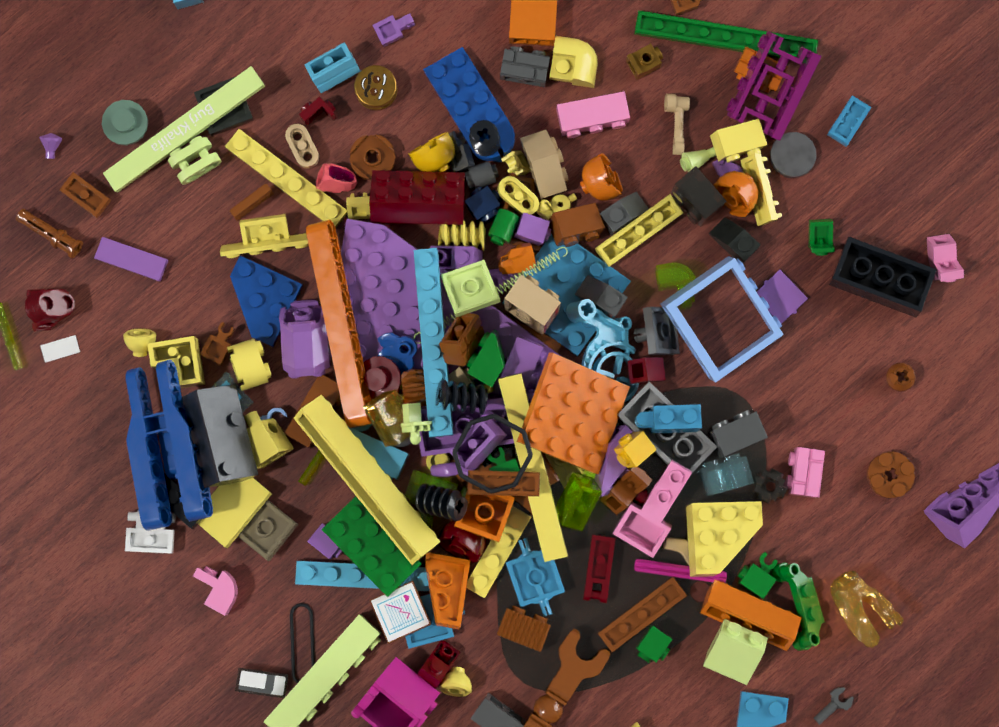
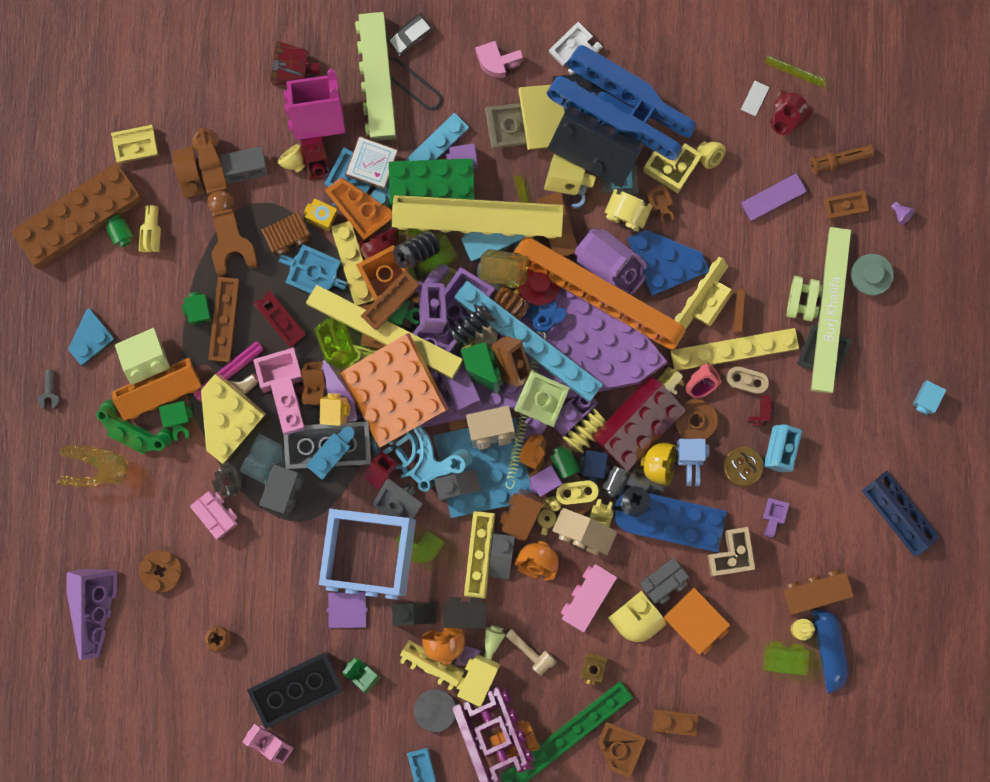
camera: 135 degrees right, 0 degrees up
yellowish green piece [400,403,432,445] -> none
black piece [452,414,533,494] -> none
none -> yellow brick [304,198,338,232]
none -> light blue brick [676,439,709,486]
none -> tan brick [707,527,755,576]

